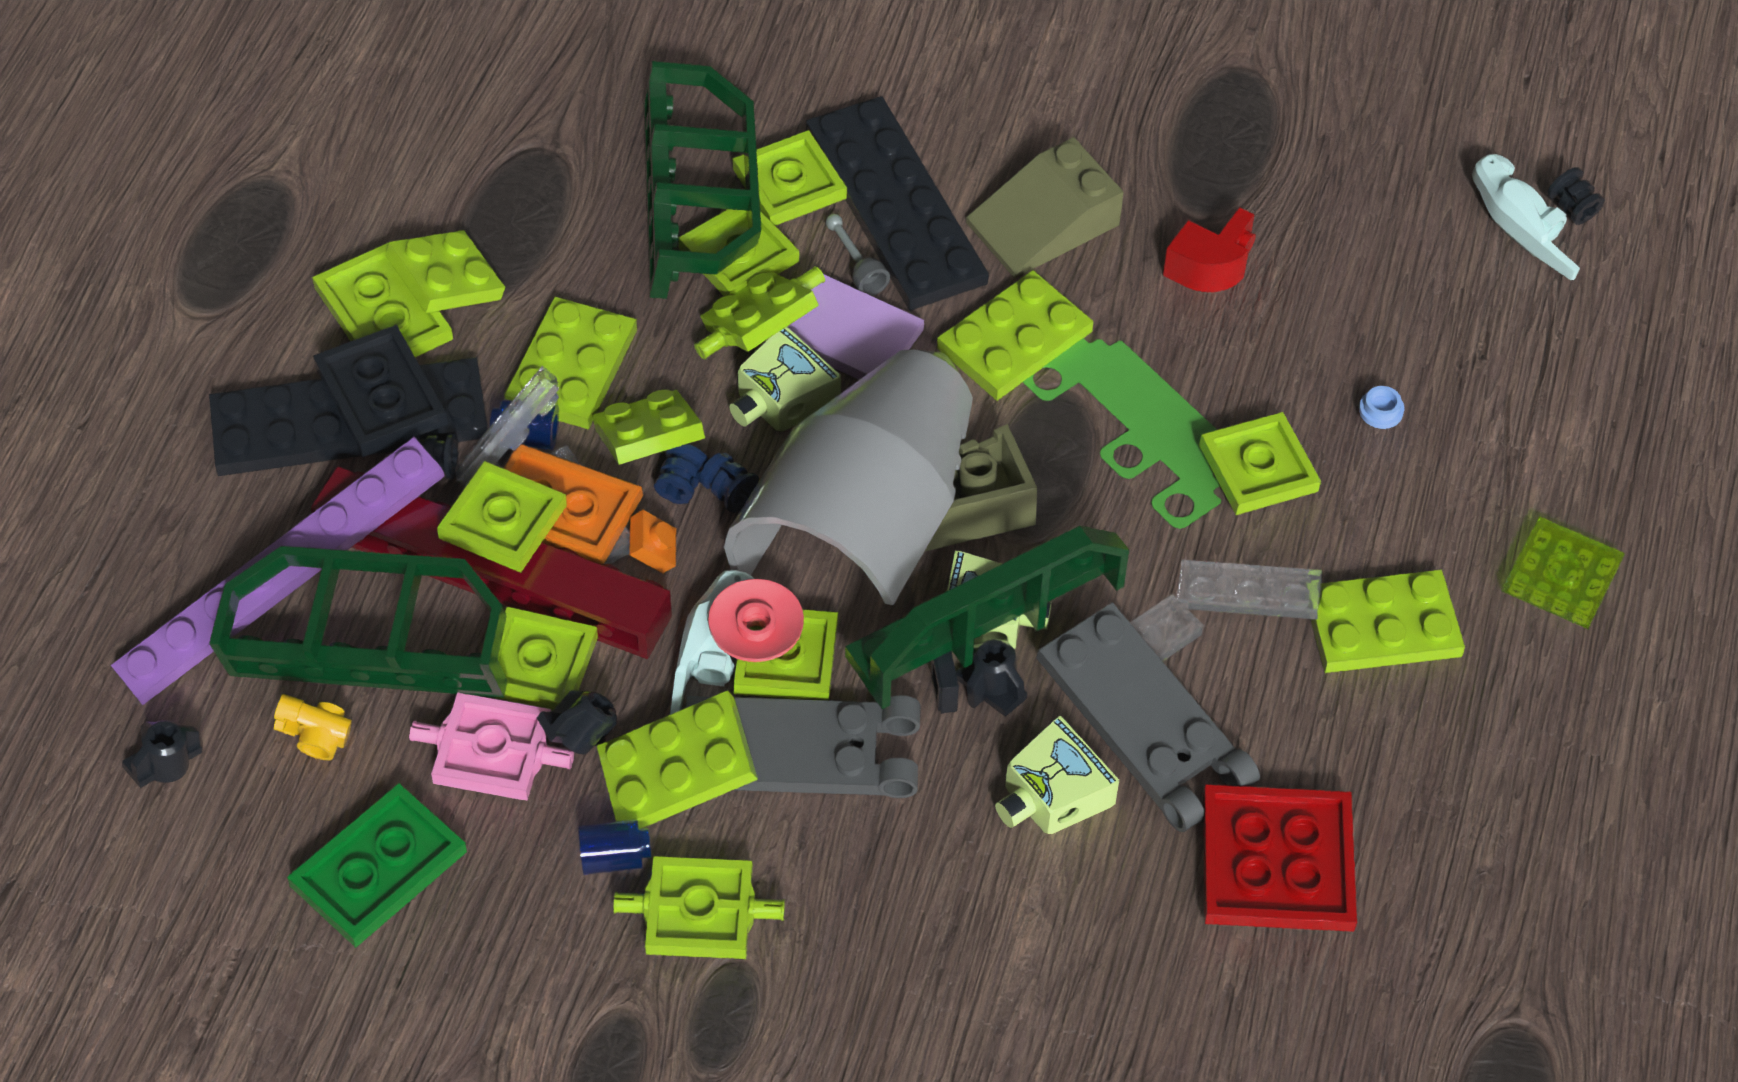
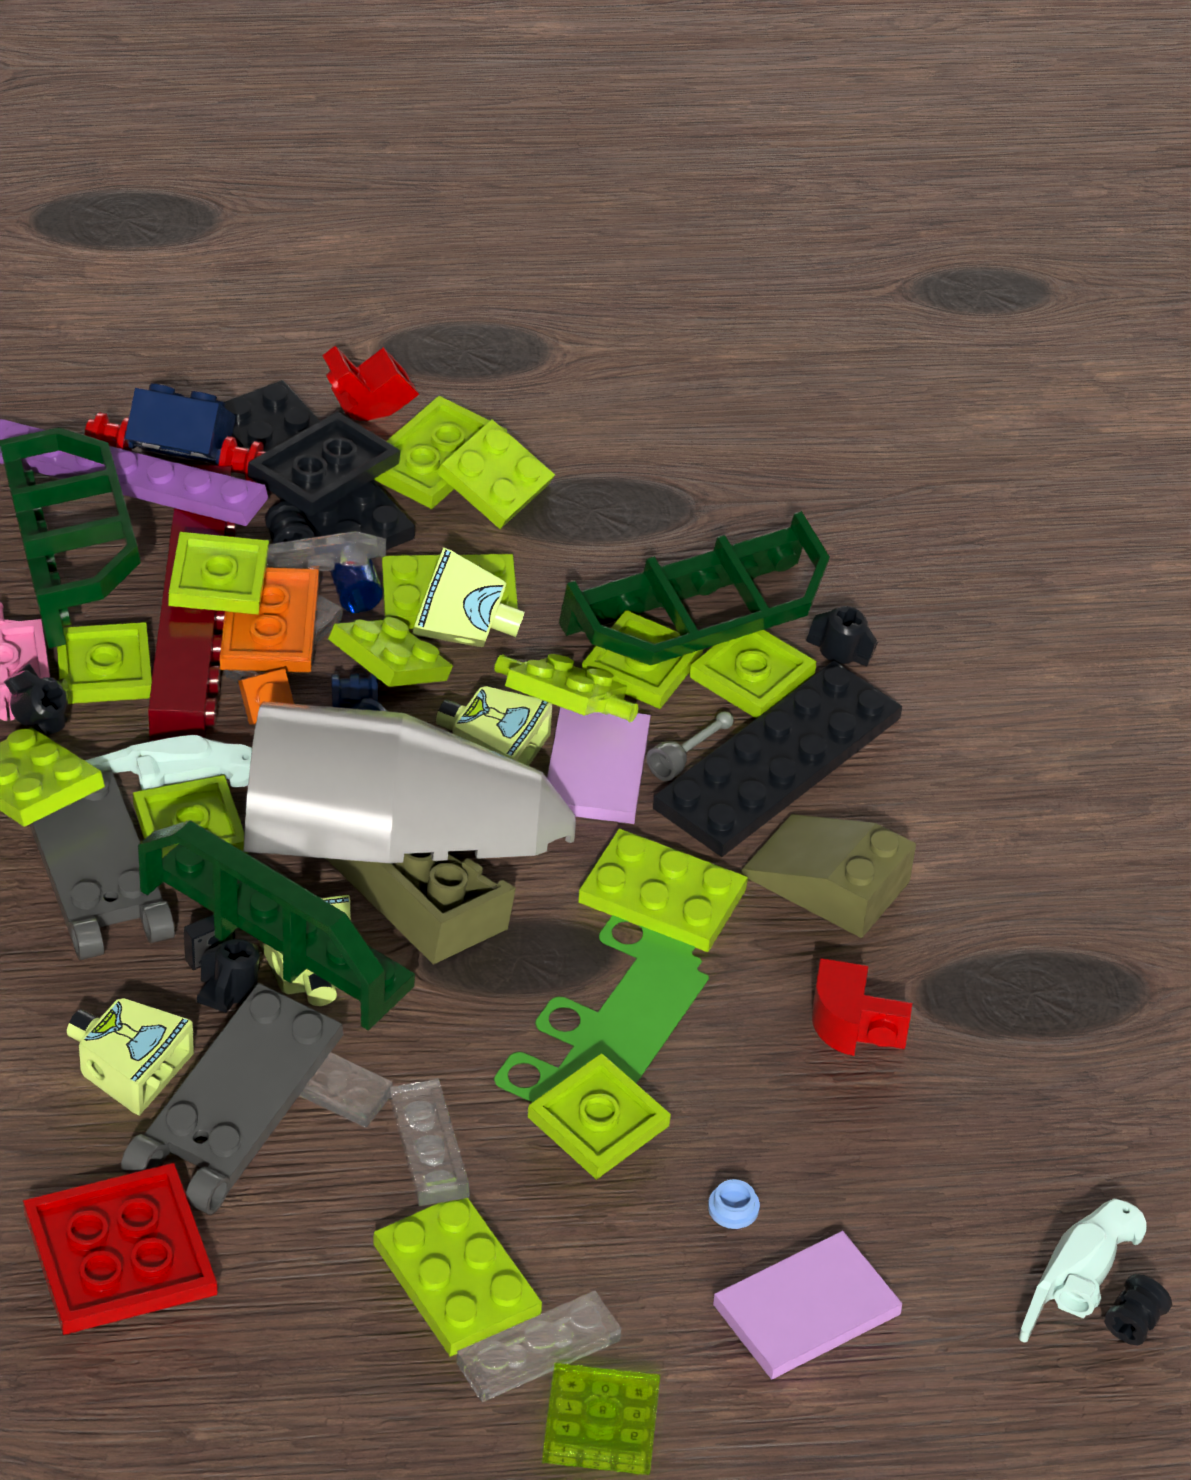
camera: 65 degrees right, 10 degrees down
coral dish [708,579,804,662] -> none
none -> dark blue brick [84,383,266,483]
none -> red brick [322,346,419,421]
none -> yellowish green torso [413,547,525,647]
none -> clear plate [457,1291,622,1402]
none -> lavender tile [713,1231,902,1380]
none -> black piece [806,606,878,667]

